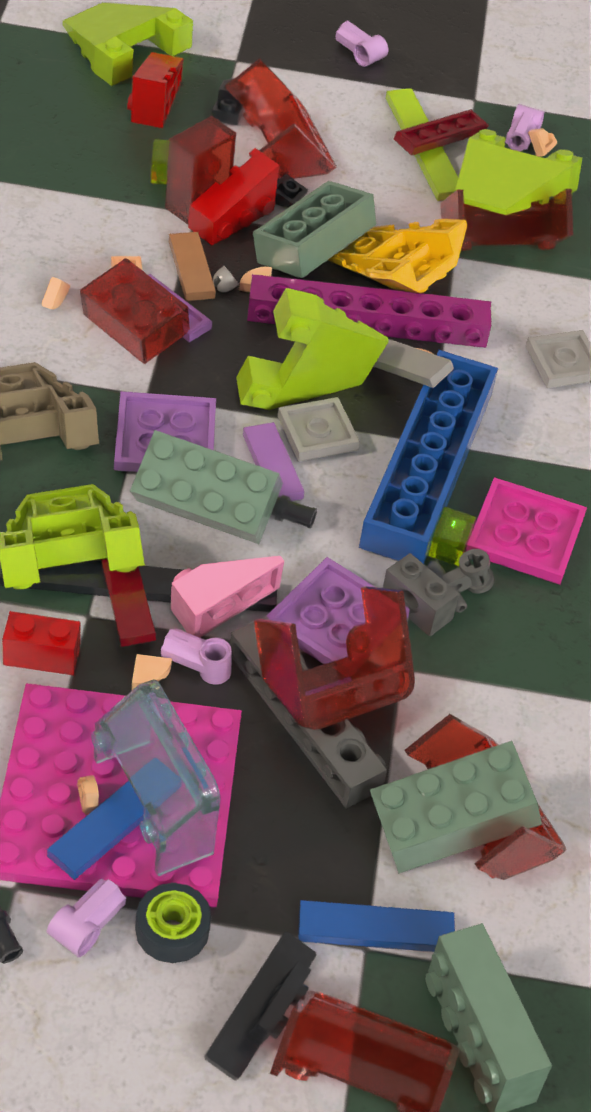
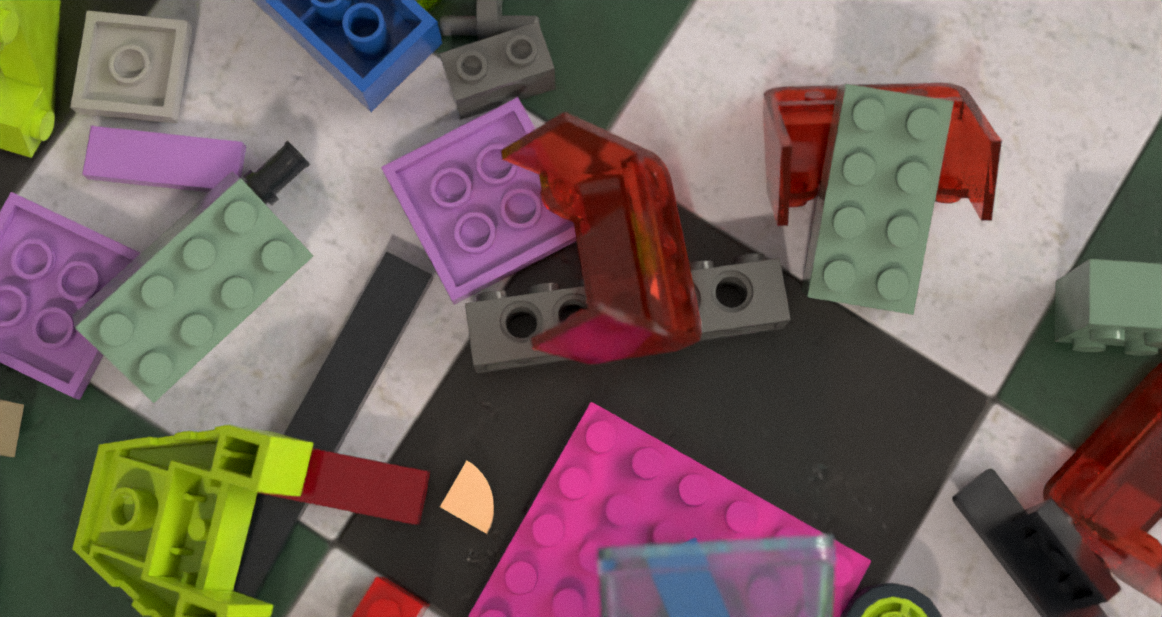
camera: 60 degrees left, 30 degrees up
lavender piece [161,628,232,685] -> none
bright pink slope [170,556,284,638] -> none
blue tile [298,900,455,952] -> none

